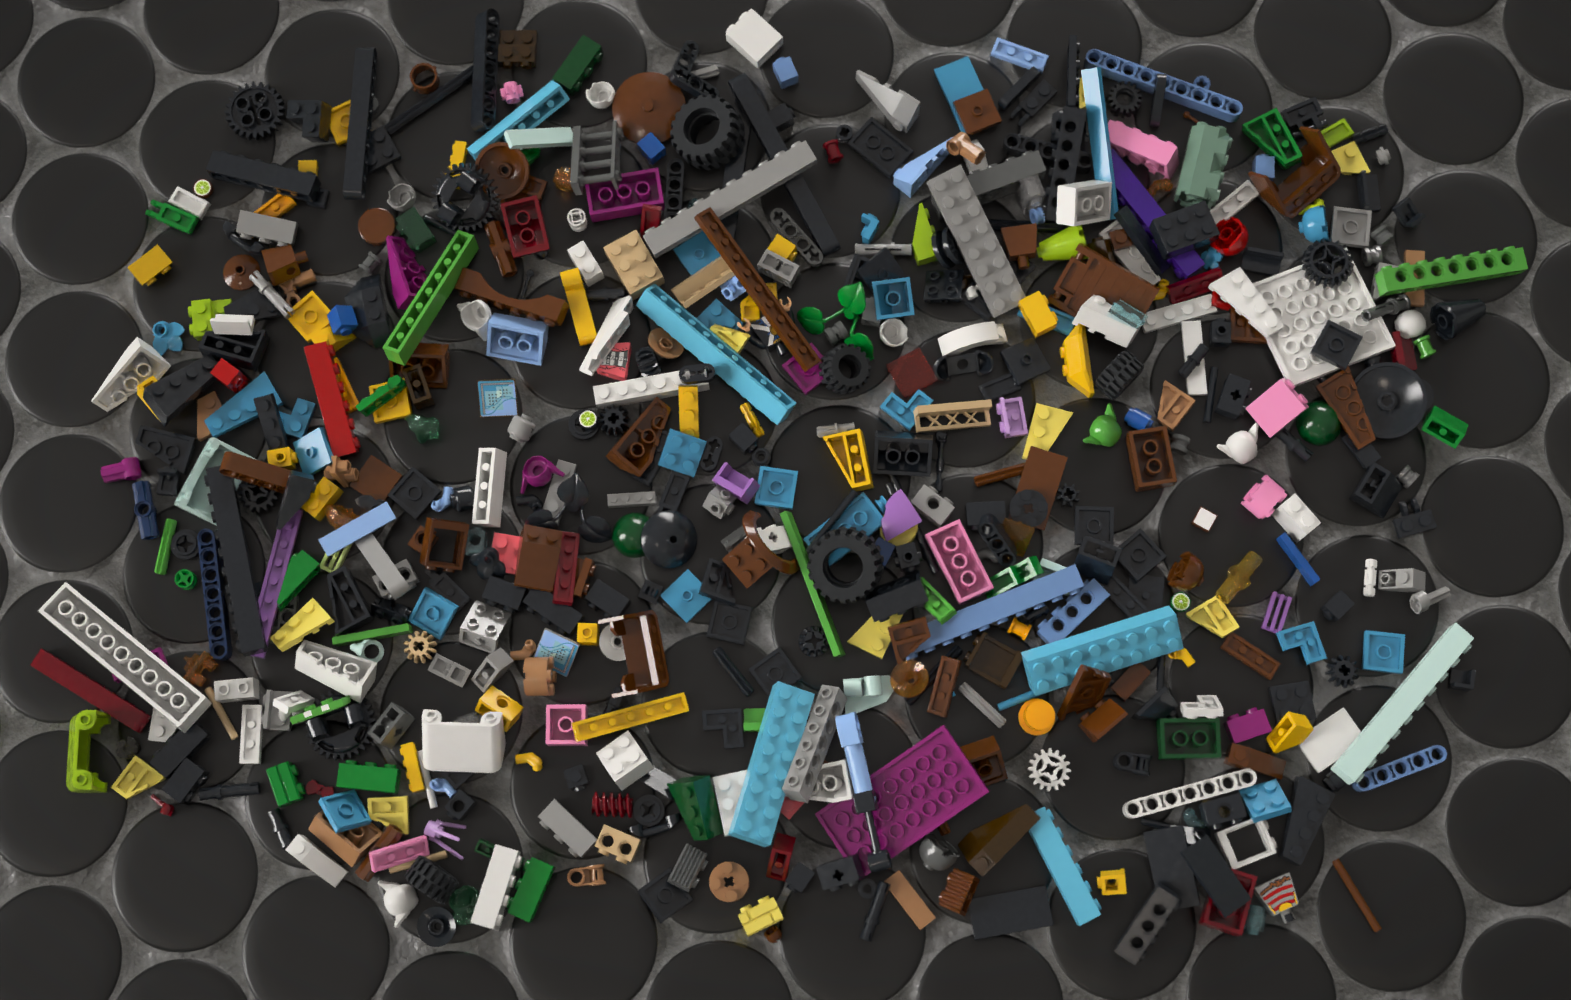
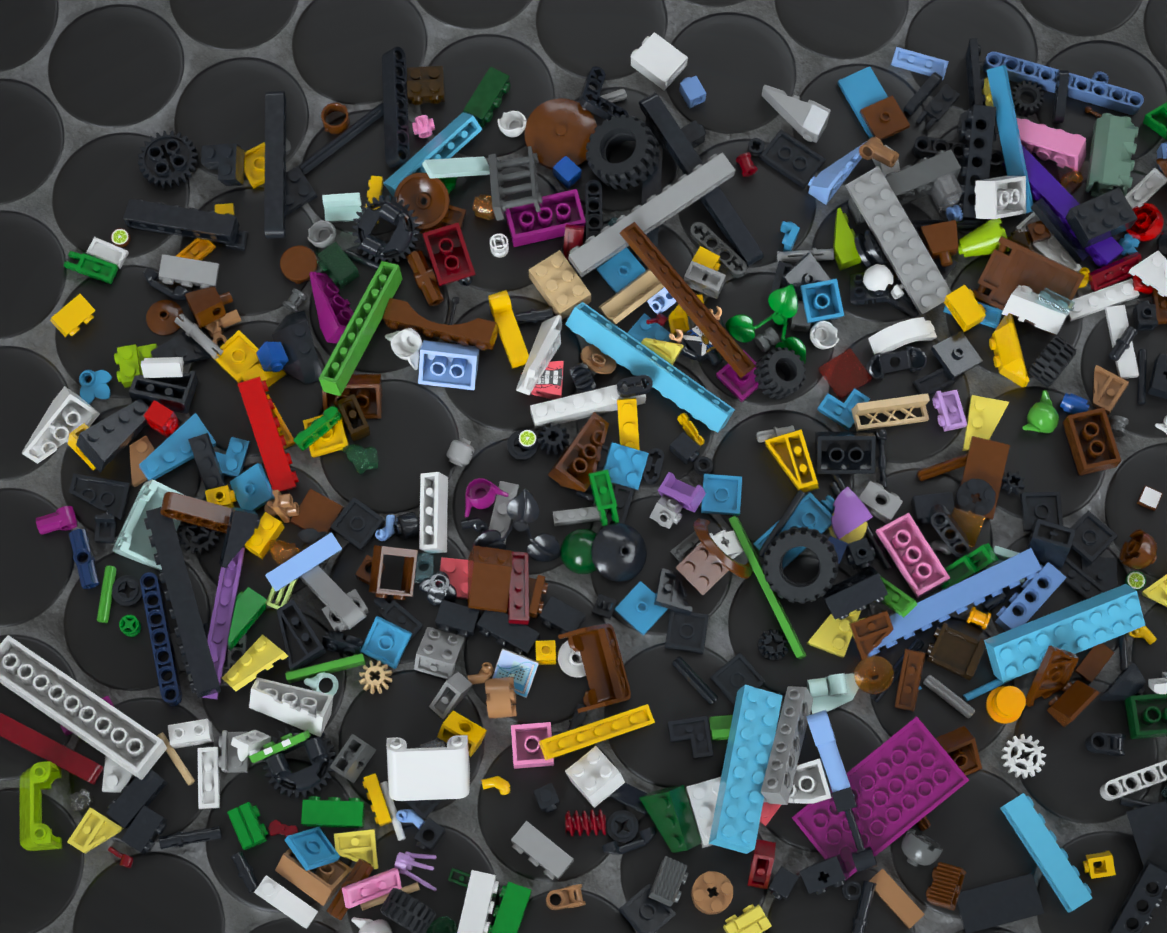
camera: 10 degrees left, 5 degrees down
clear orange hips [183,650,219,687] -> none
light grey slope [427,653,472,688] -> none
piece [477,379,518,417] -> none
white brick [567,241,604,287] -> none
tan brick [595,824,642,864] -> none
dark brown wedge [958,804,1041,877] -> none
none -> light aqua panel [322,193,362,223]
none -> green hinge [588,469,619,526]
none -> dark red hand [646,313,668,327]
none -> white hair [863,264,893,291]

